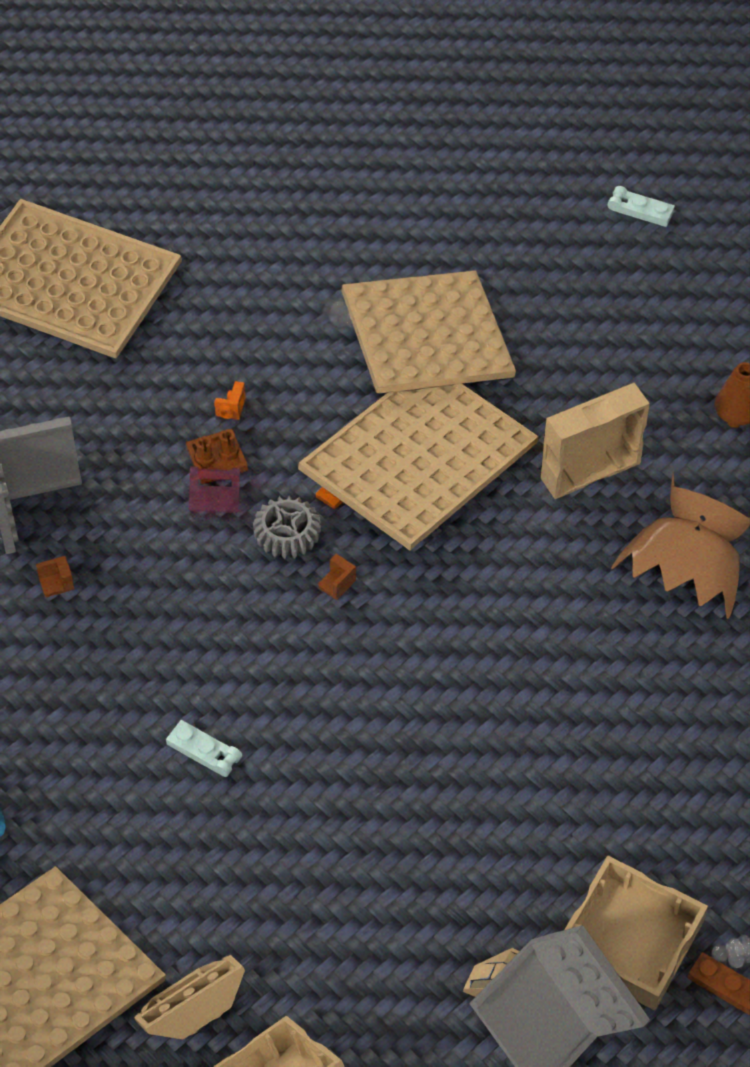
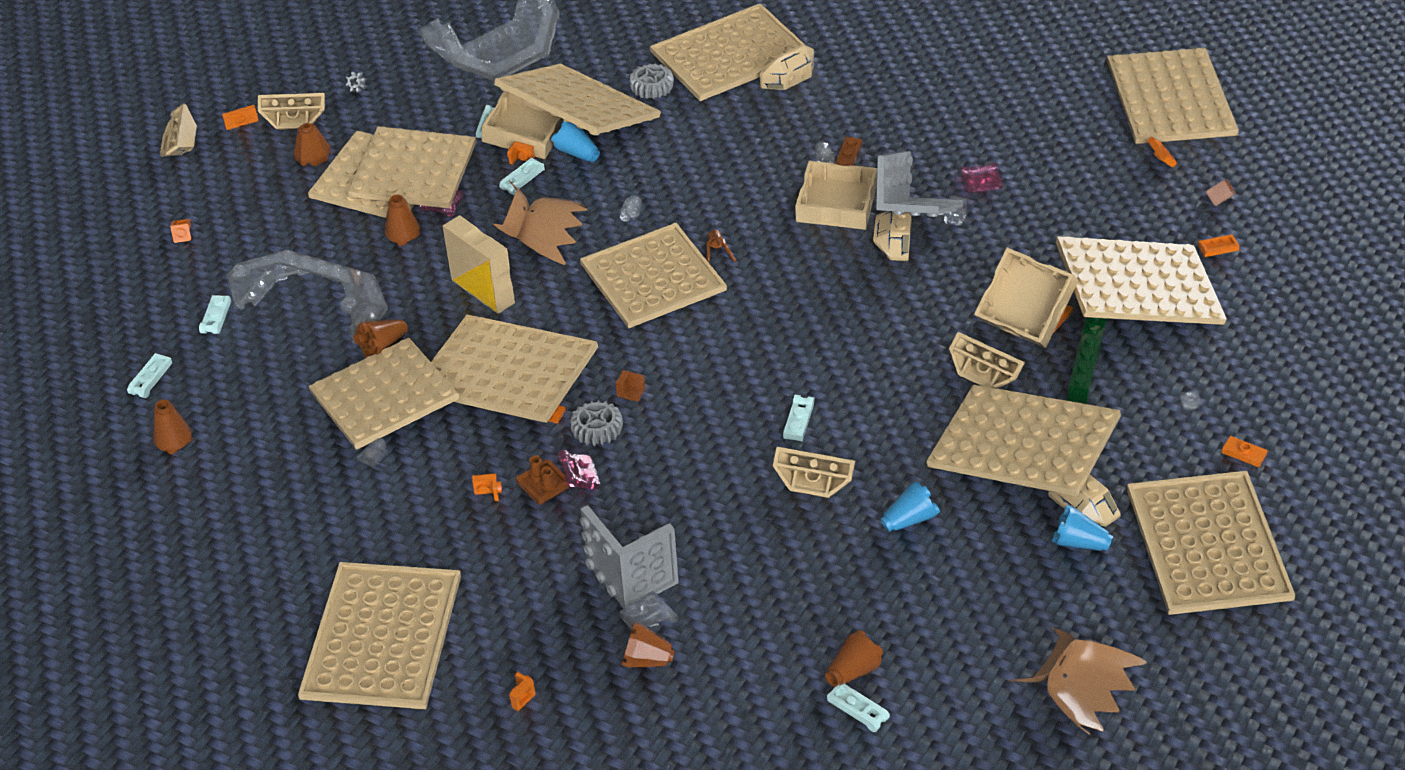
camera: 105 degrees left, 10 degrees down
dark orange panel [36,556,75,597] -> none
none -> light aqua plate [127,353,172,398]
none -> dark orange cone [152,400,193,454]
none -> clear windscreen [227,250,388,343]
none -> dark orange cone [353,319,408,358]
none -> tan plate [580,223,727,329]
none -> clear piece [620,195,642,222]
none -> dark orange plant [706,229,736,263]
none -> tan wedge [773,447,855,498]

